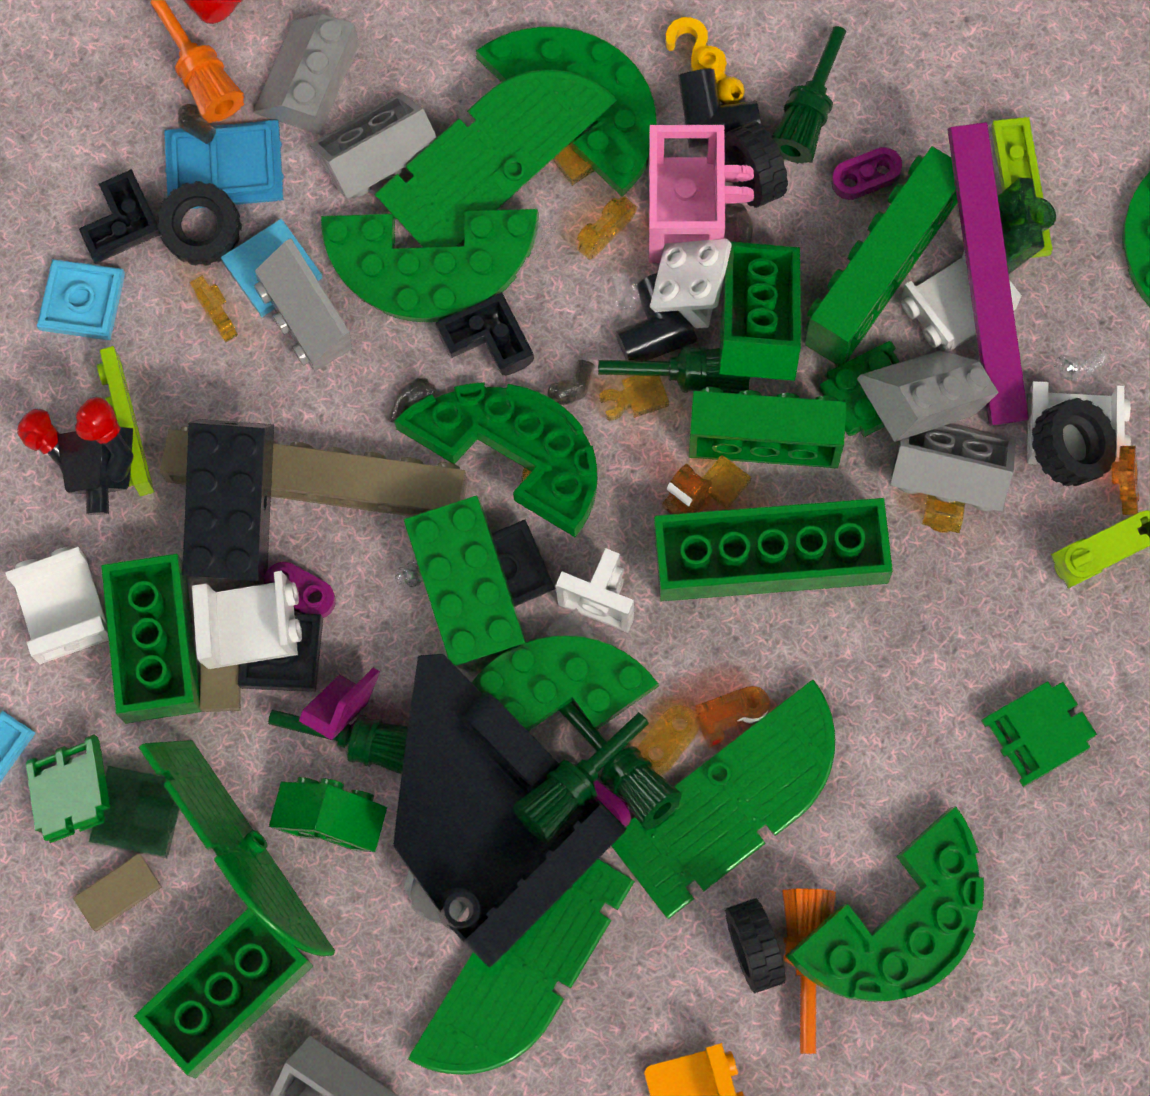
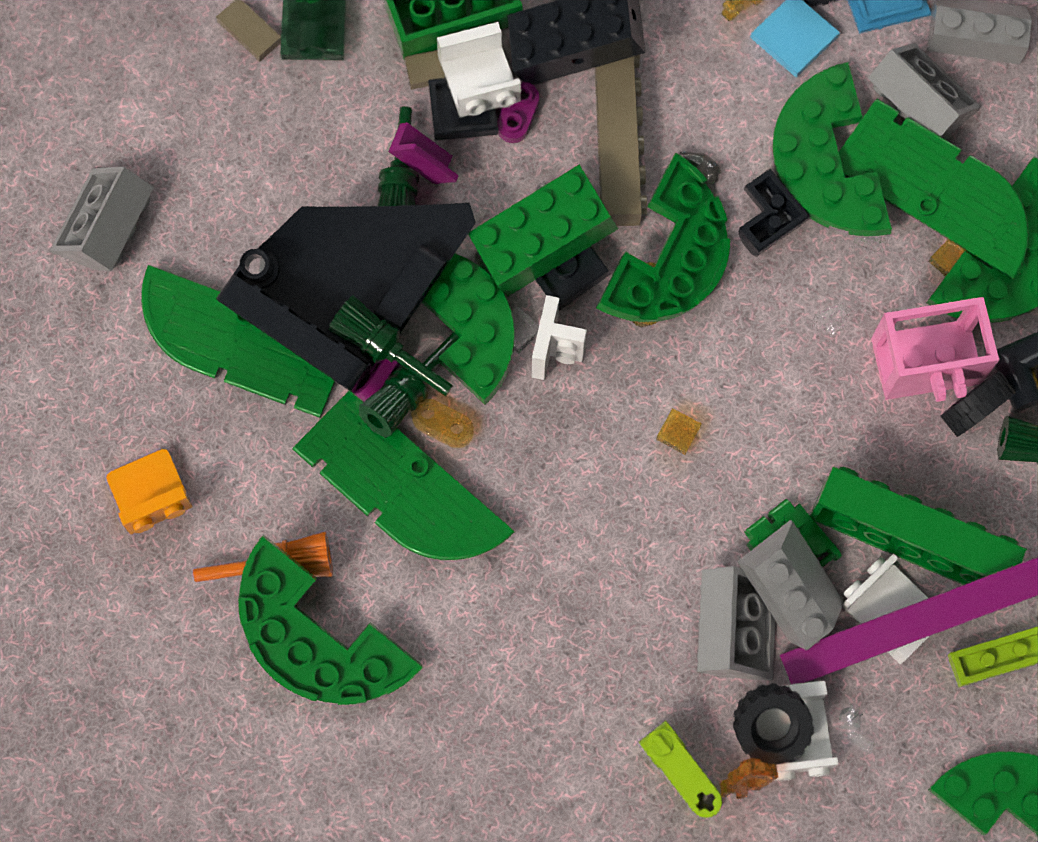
camera: 75 degrees right, 0 degrees up
green brick [134,908,313,1079] -> none
green door [139,740,335,956] -> none
light grey slope [254,238,352,372] -> none
green brick [268,777,387,852] -> none
clear smoke arm [547,360,595,405] -> none
clear yellow plate [577,196,637,260] -> none
dark green piece [598,346,750,394] -> none
clear yellow plate [599,376,669,421] -> none
black brick [615,273,698,361] -> none
white bracket [650,239,732,328] -> none
green brick [654,498,893,602] -> none
clear orange leg [662,464,712,514] -> none
green brick [688,387,847,469] -> none
clear orange leg [694,686,770,748] -> none
green brick [719,241,801,381] -> none
clear smoke arm [725,203,753,243] -> none
black tyre [725,898,786,993] -> none
magenta plate [832,147,902,200] -> none
clear yellow plate [922,495,965,533] -> none
green plate [981,681,1098,787] -> none
clear green plate [998,178,1056,274] -> none

